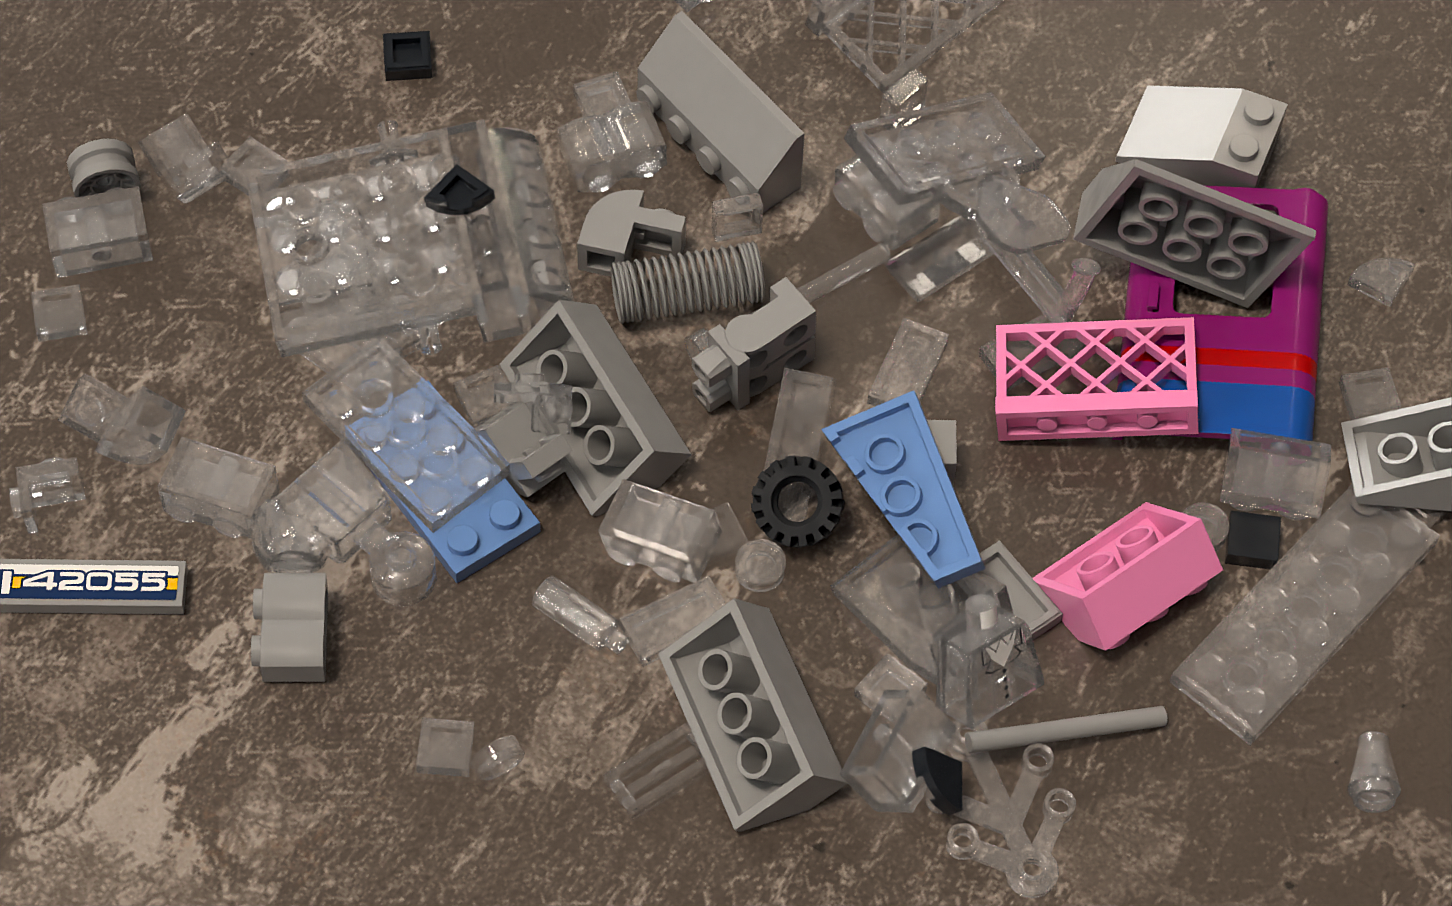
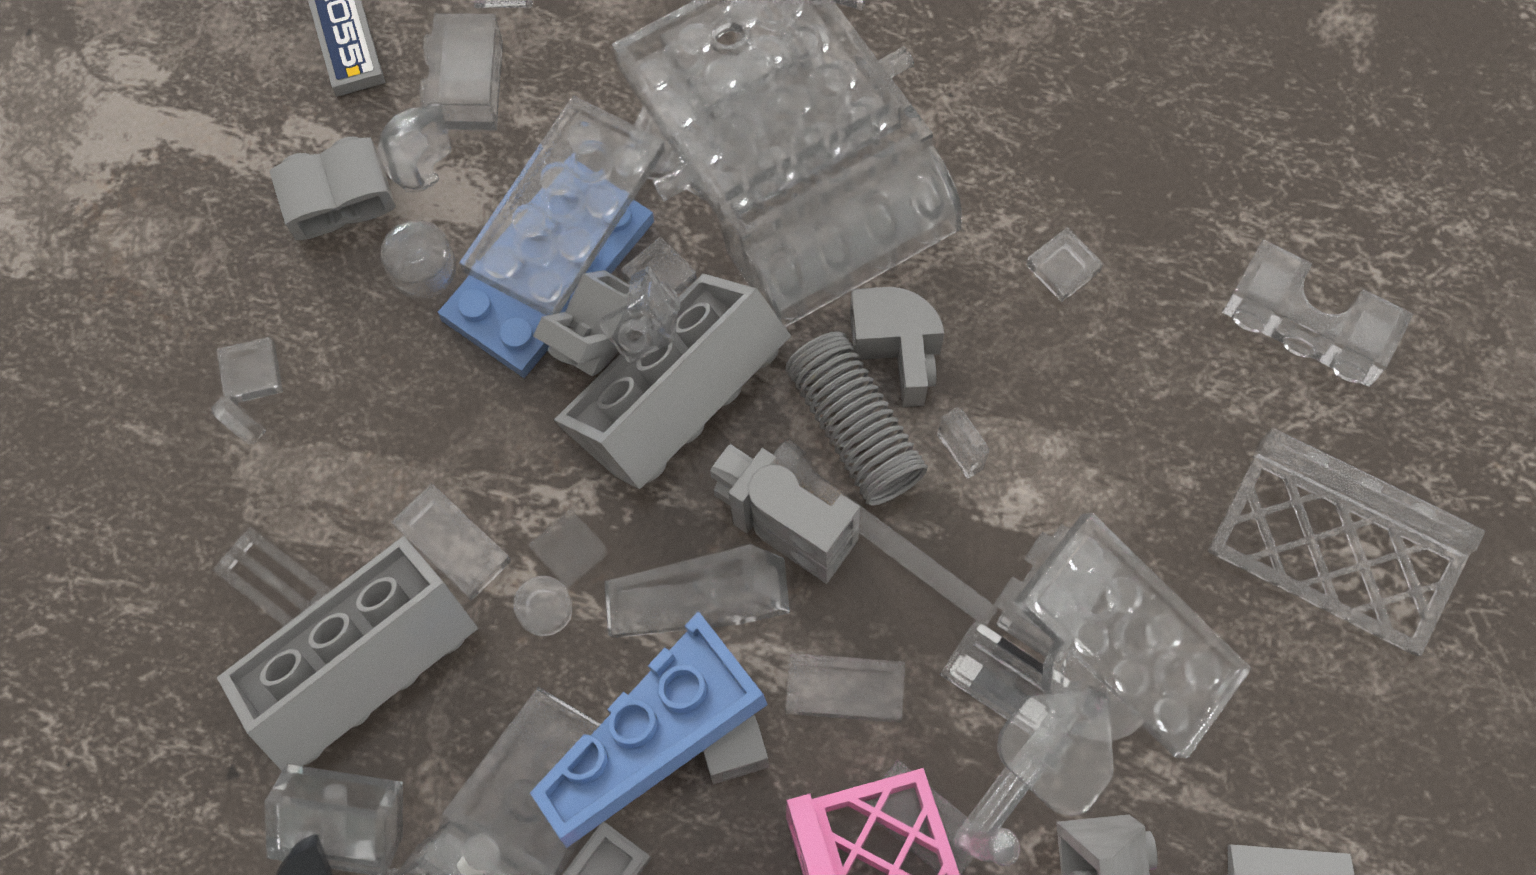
camera: 75 degrees right, 10 degrees up
clear torso [272,440,398,563] -> none
black tile [383,31,433,81] -> none
black tile [424,164,496,215] -> none
clear cylinder [532,575,629,654] -> none
clear brick [557,101,667,192] -> none
clear brick [598,479,722,584] -> none
light grey slope [636,11,804,217] -> none
black tyre [751,455,844,548] -> none
clear tile [854,653,928,726] -> none
clear tile [879,68,928,133] -> none

